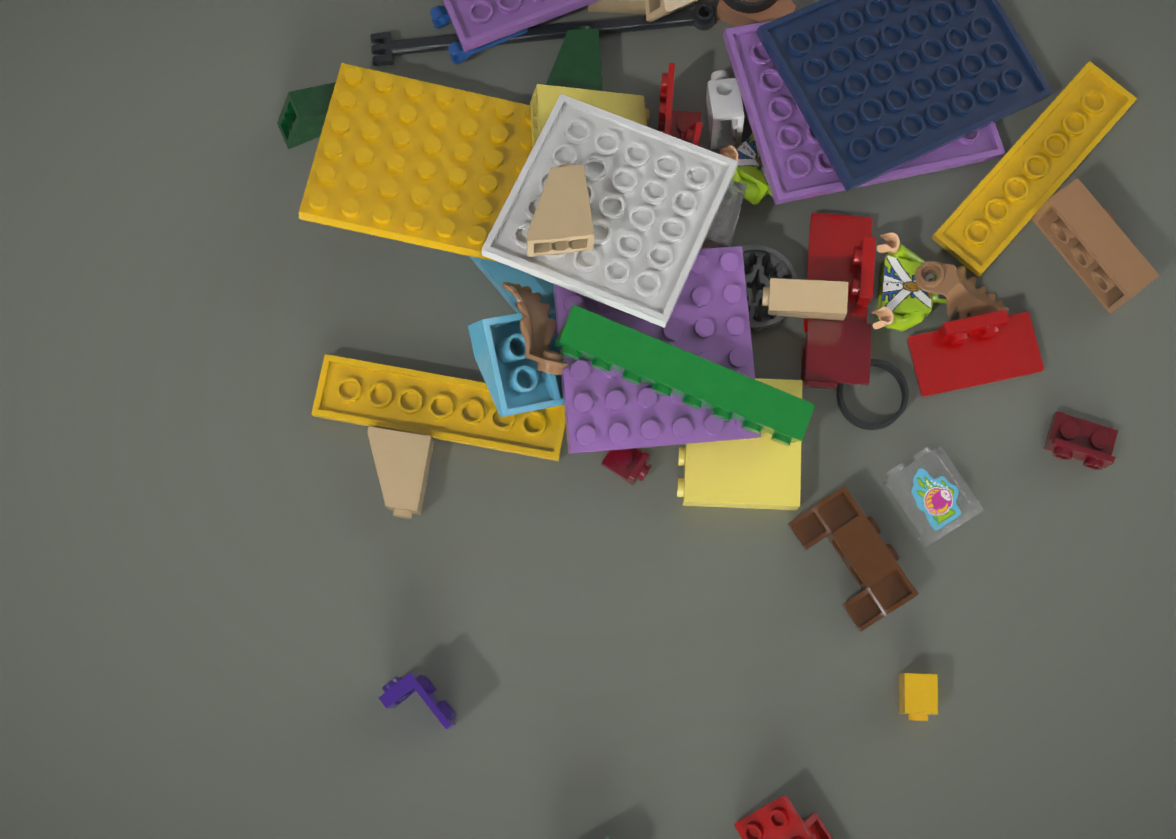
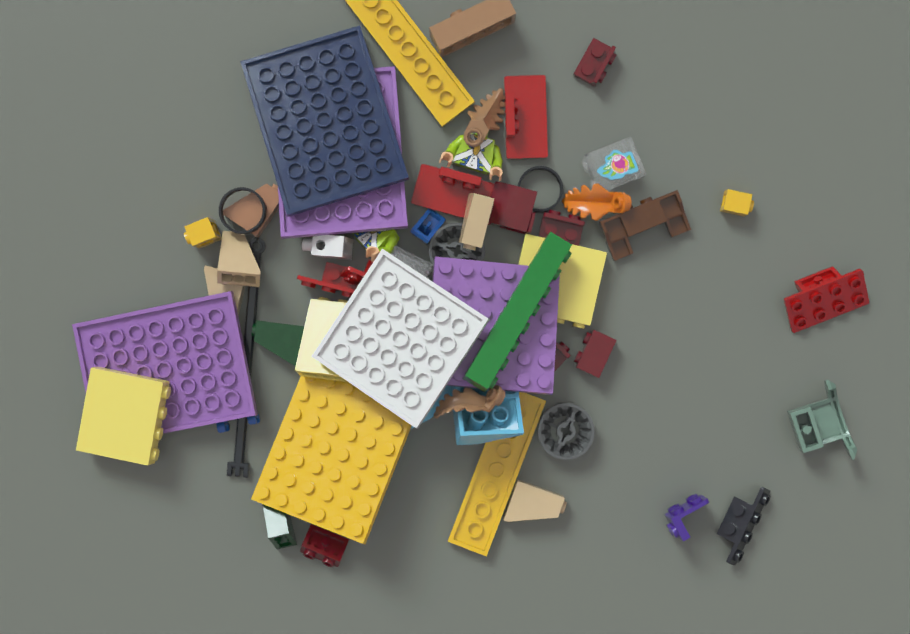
camera: 85 degrees left, 10 degrees up
tan slope [526,164,594,257] -> none
none -> dark red bracket [300,524,349,567]
none -> blue slope [410,208,446,245]
none -> dark grey gear [537,403,595,460]
none -> dark red bracket [538,210,585,246]
none -> orange plant [562,183,632,221]
none -> dark red brick [573,330,617,378]
none -> black bracket [717,487,771,565]

